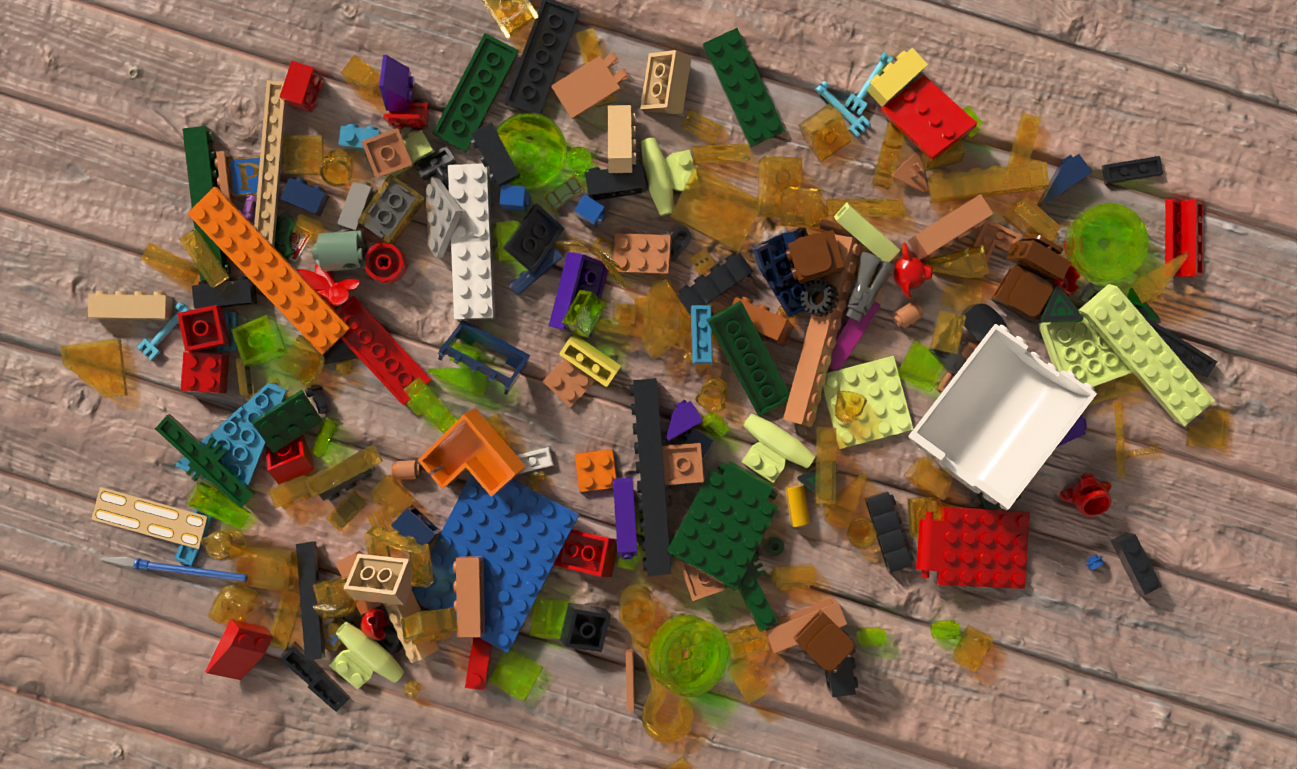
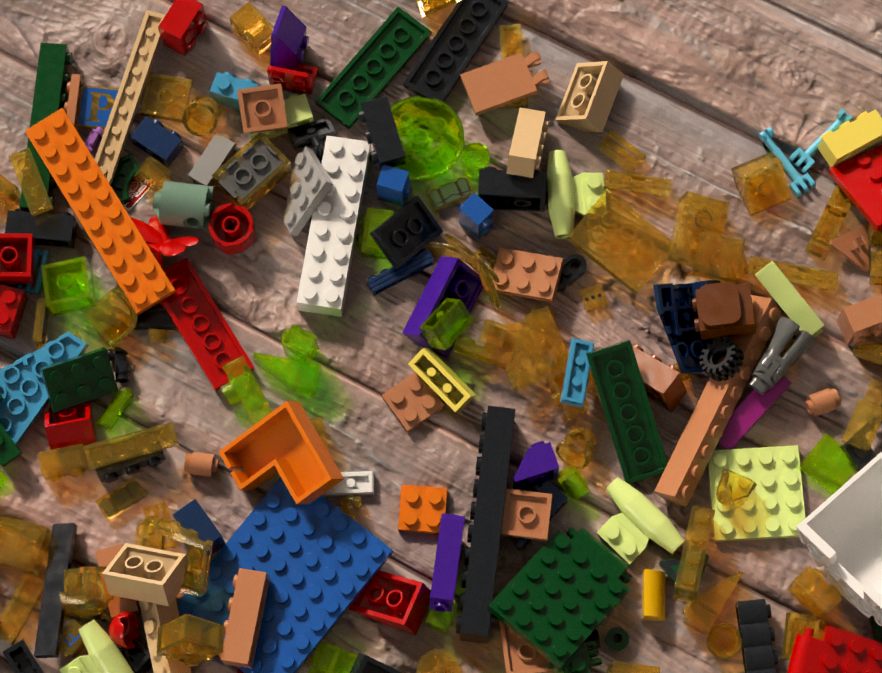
camera: 15 degrees right, 15 degrees down
clear yellow brick [370,475,418,518] -> none
dark blue hinge [438,320,530,395] -> none
black brick [677,252,753,316] -> none
dark green plate [703,28,785,148] -> none
red piece [893,243,933,299] -> none

